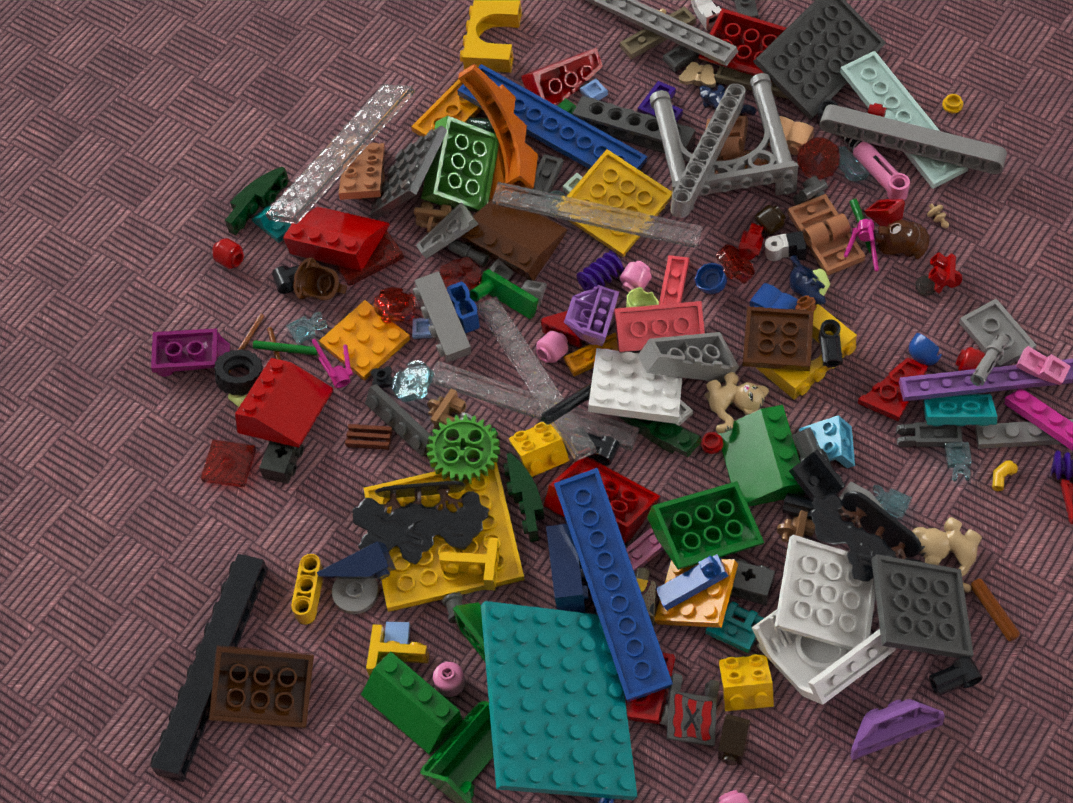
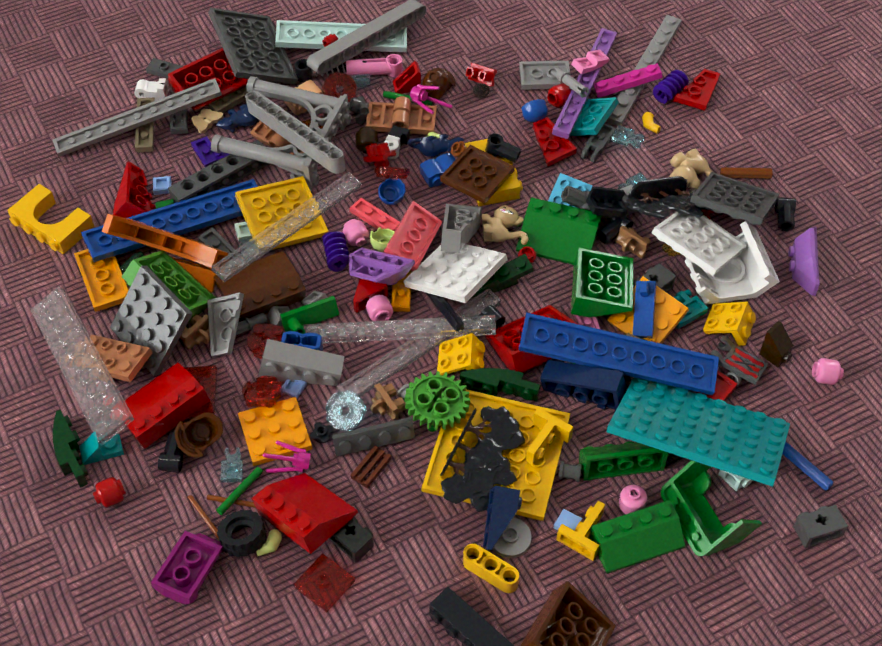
camera: 70 degrees left, 5 degrees down
tan hair [927,204,949,229] -> none
yellow plate [942,94,963,113] -> none

